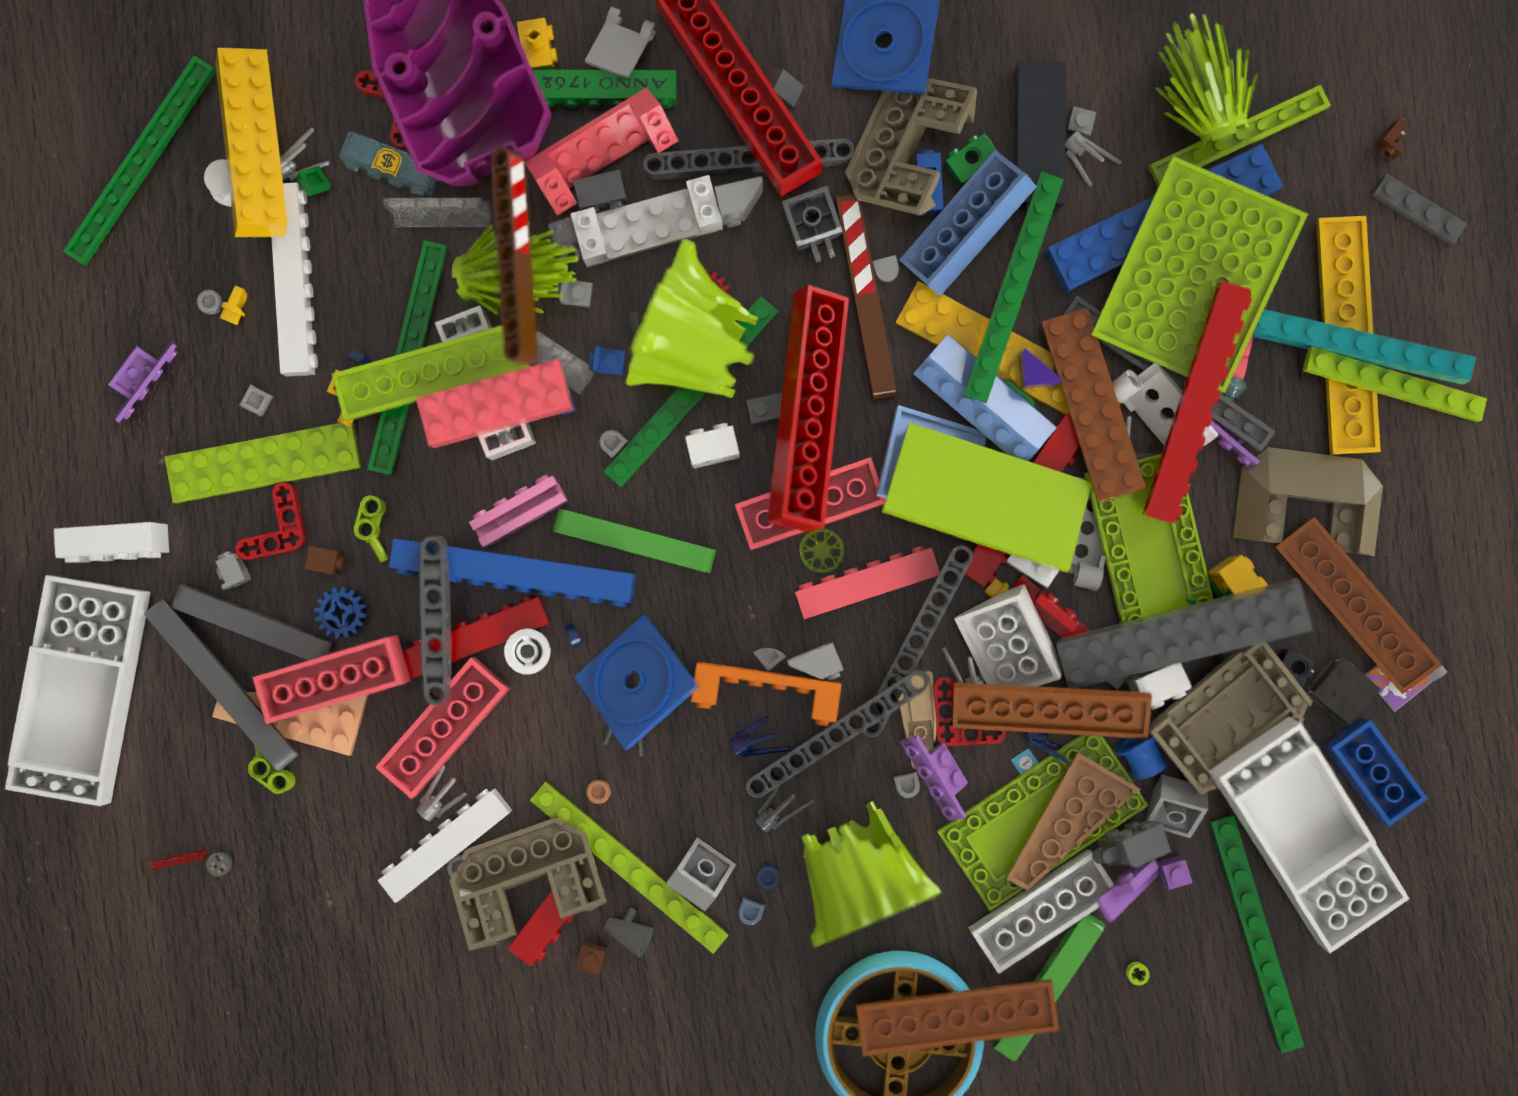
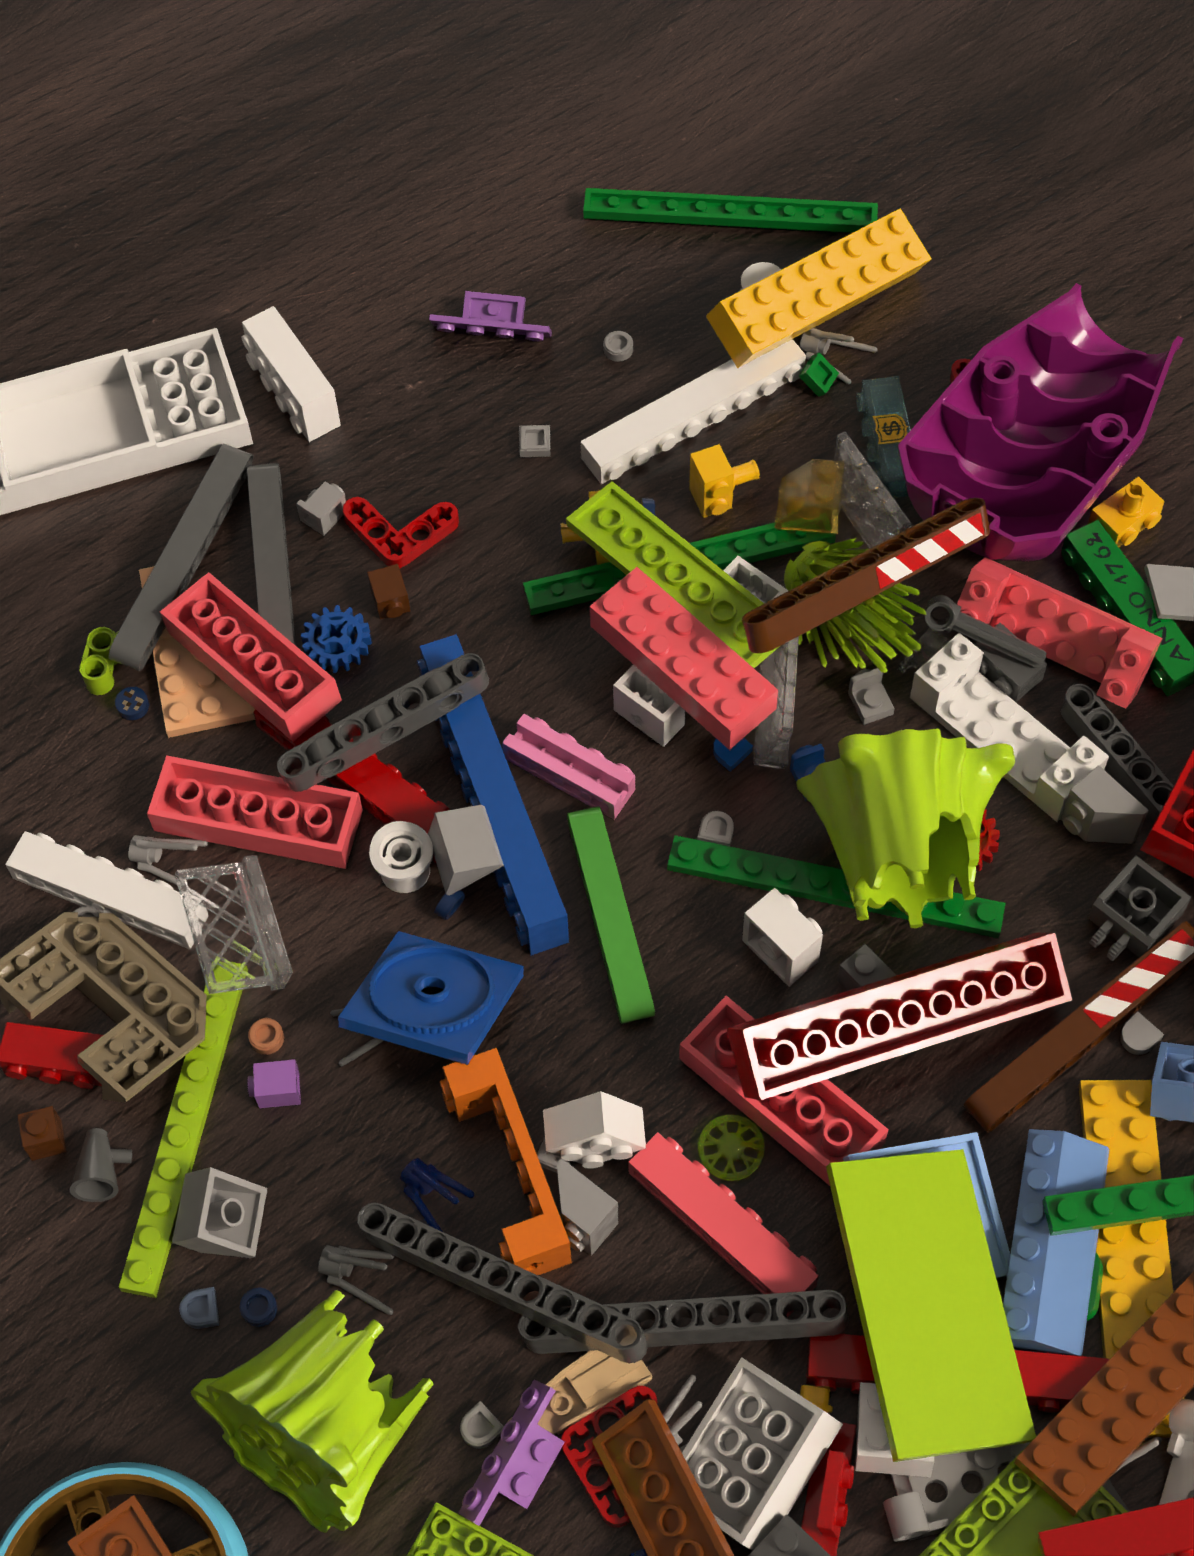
camera: 60 degrees right, 25 degrees down
lime plate [165,423,361,504] -> none
yellow piece [220,286,247,325] -> none
lime beam [354,496,389,563] -> none
dark purple slope [1019,348,1062,389] -> none
none -> dark blue tile [115,687,149,720]
none -> clear fence [175,855,293,994]
none -> medium lavender brick [248,1059,301,1108]
none -> light grey slope [428,805,504,896]
none -> white brick [543,1091,646,1168]
none -> yellow brick [689,444,760,518]
none -> clear yellow slope [775,459,845,534]
none -> dark grey axle [925,595,1047,668]

